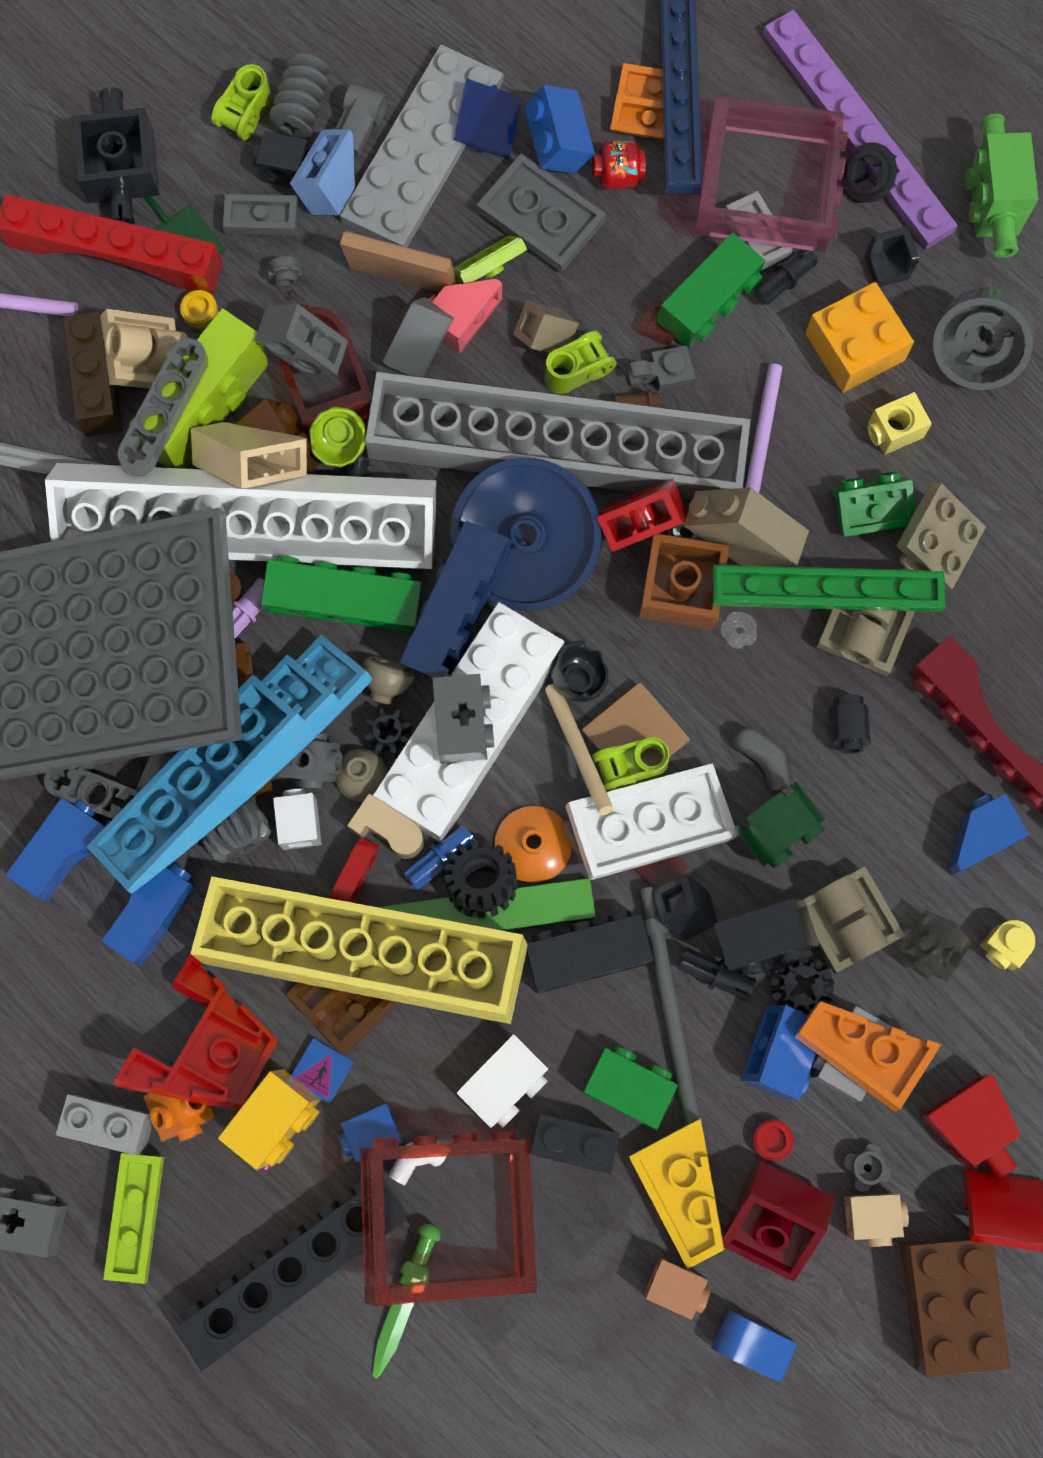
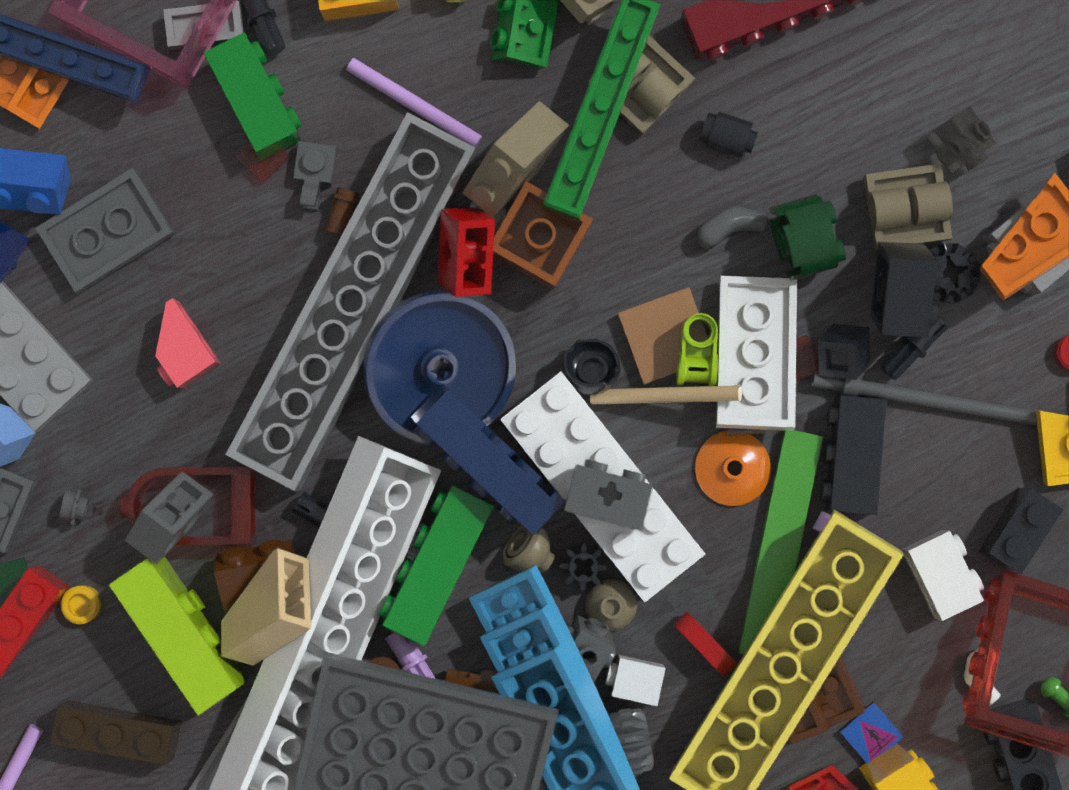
camera: 70 degrees left, 10 degrees up
tan plate [100,309,188,389] -> none
dark grey beam [117,338,208,476] -> none
lime hair [309,406,366,467] -> none
blue brick [338,1104,404,1166] -> none
medium nougat tile [340,231,457,293] -> none
tan leg [347,793,424,859] -> none
dark grey slope [383,297,454,378] -> none
blue axle [404,825,476,890] -> none
black tyre [445,841,517,918] -> none
lime plate [453,235,527,284] -> none
dark tan panel [513,300,579,353] -> none
lime piece [544,331,617,394] -> none
green brick [583,1045,678,1130] -> none
red head [592,141,646,190] -> none
clear plate [721,612,758,649] -> none
blue brick [740,1005,817,1101] -> none
blue slope [948,793,1029,876] -> none
light yellow plate [980,920,1035,971] -> none

